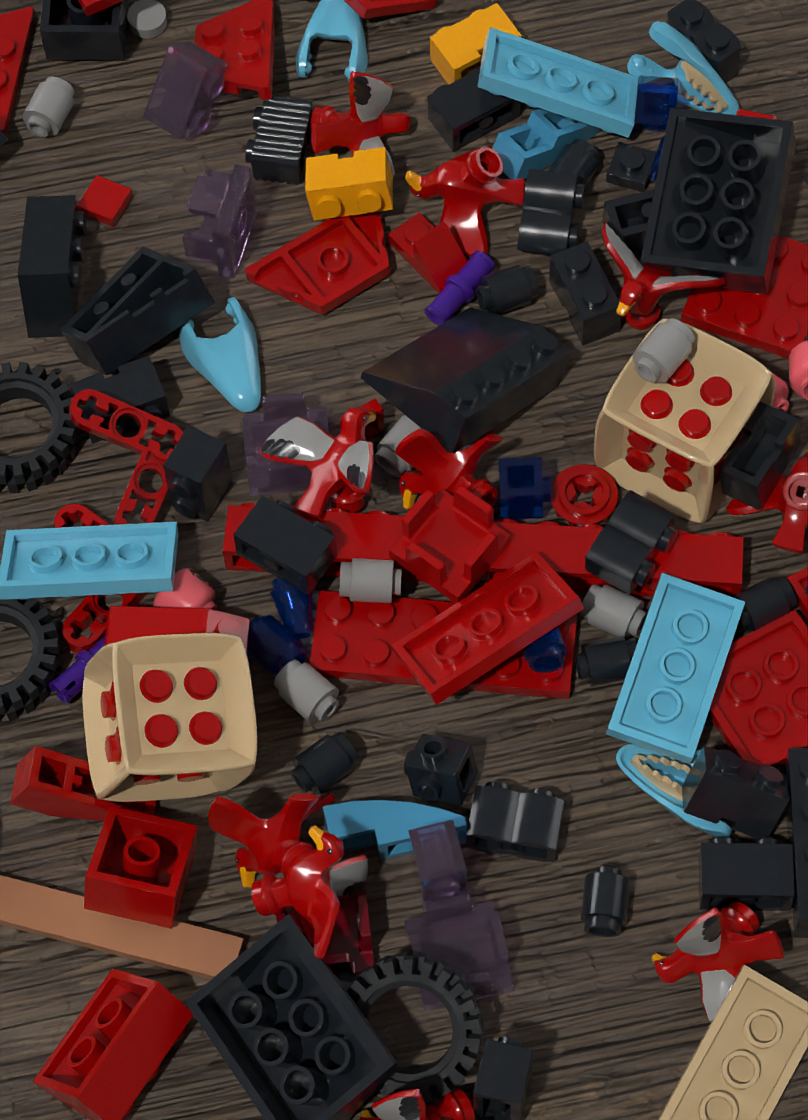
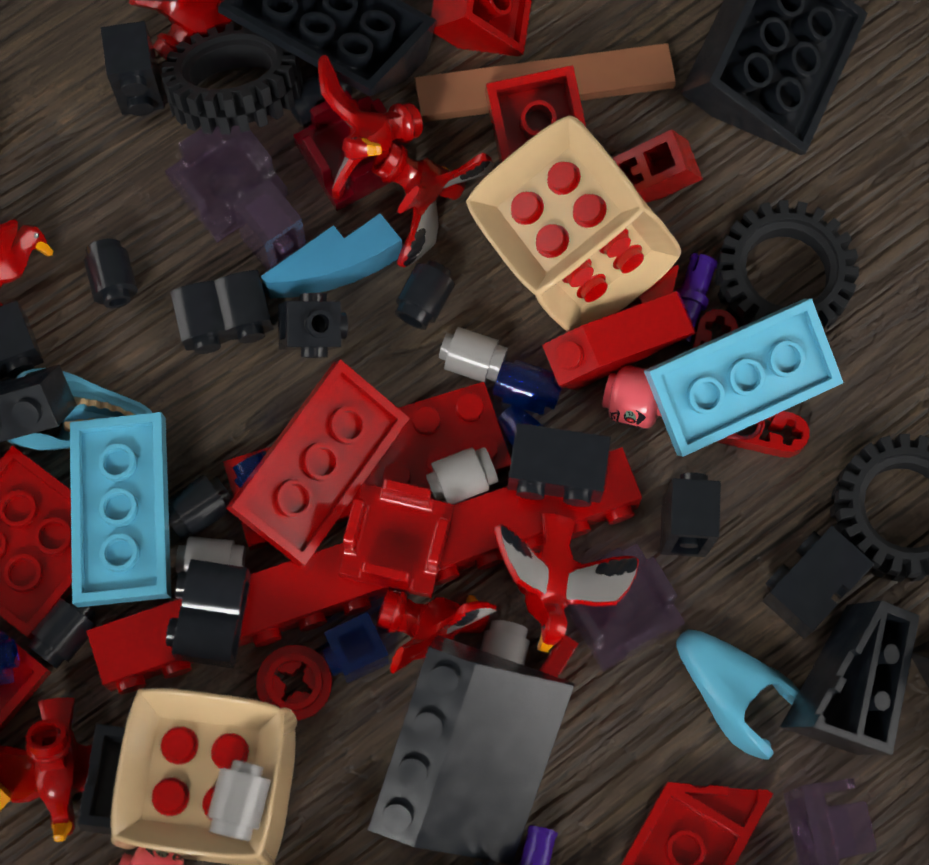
camera: 150 degrees right, 10 degrees up
red beam [69,389,183,525] -> none

